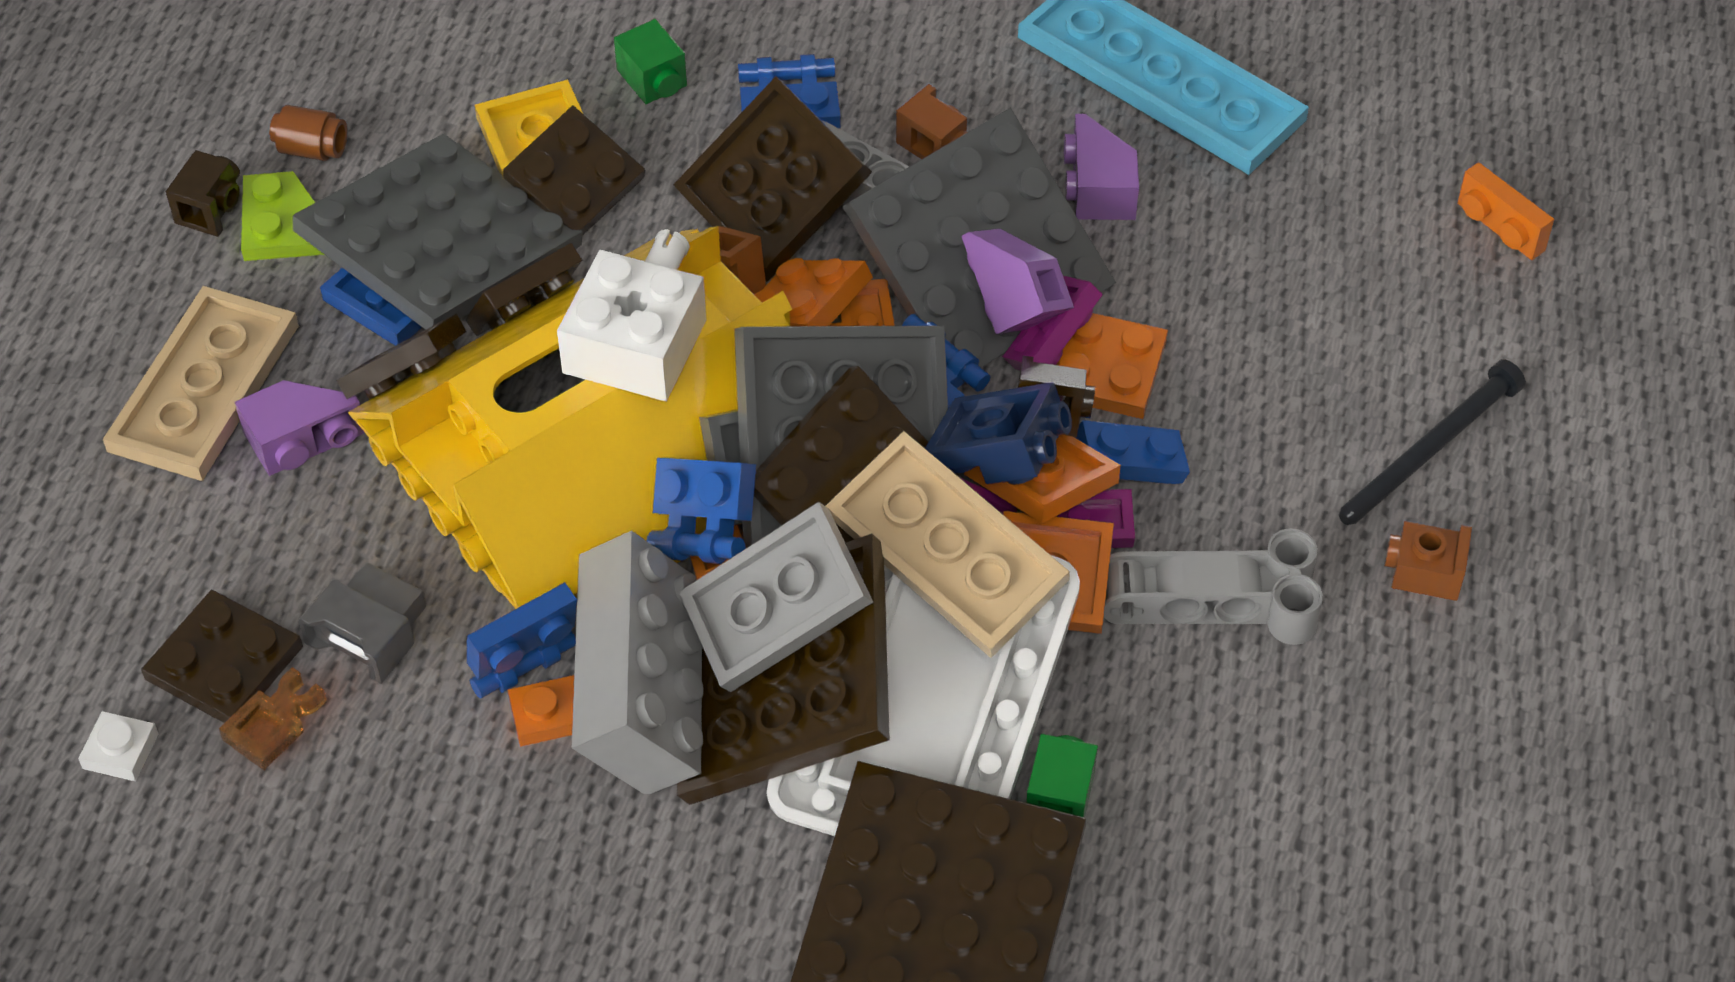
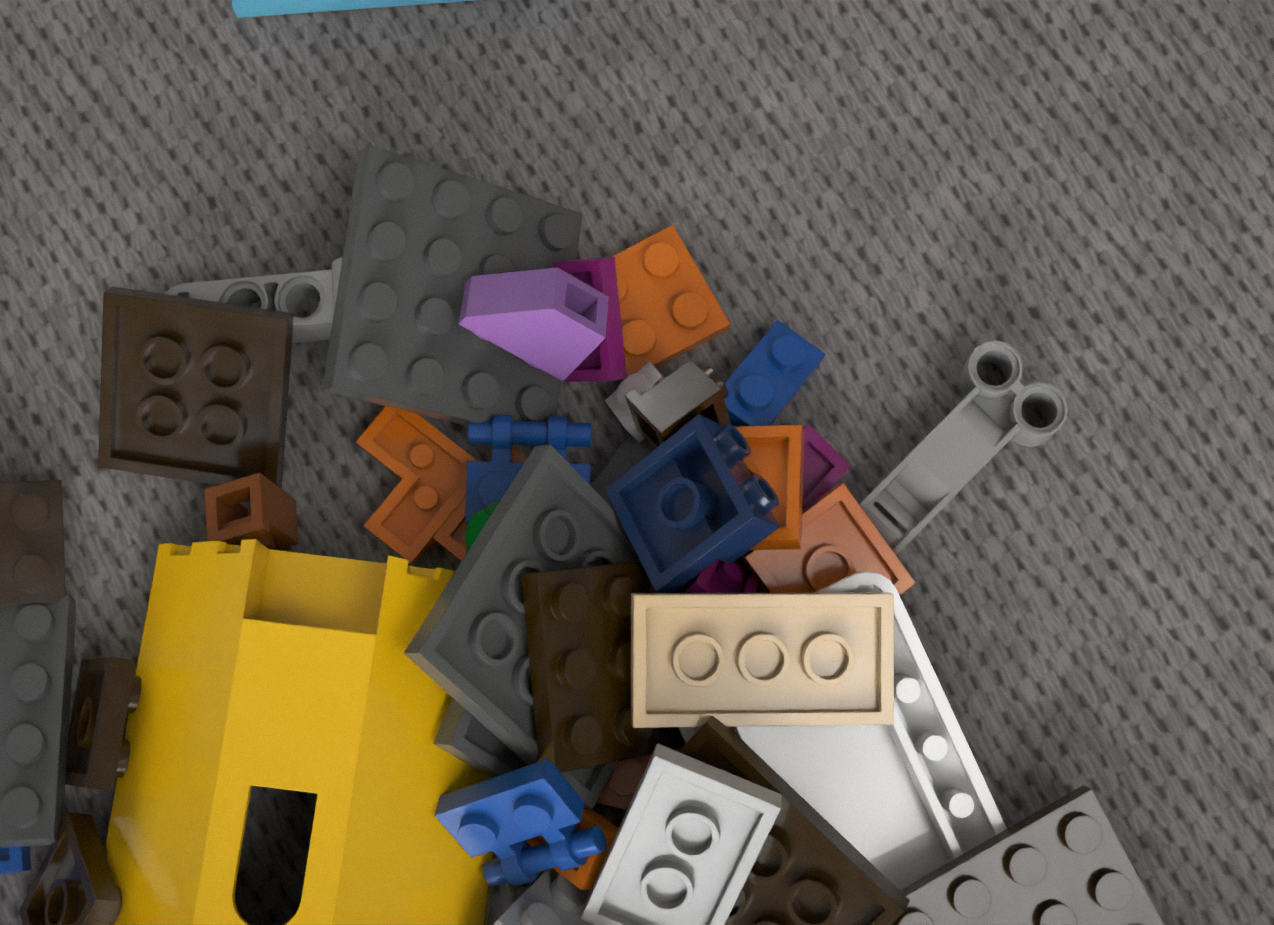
camera: 45 degrees left, 25 degrees up
white brick [557,229,706,402] -> none
blue plate [738,54,841,128] -> none
orange plate [754,258,873,326] -> none
dark orange brick [896,84,968,159] -> none
green brick [1026,734,1098,818] -> none
medium lavender slope [1064,114,1139,220] -> none
black bar [1339,359,1526,525] -> none
dark orange brick [1384,521,1472,601] -> none

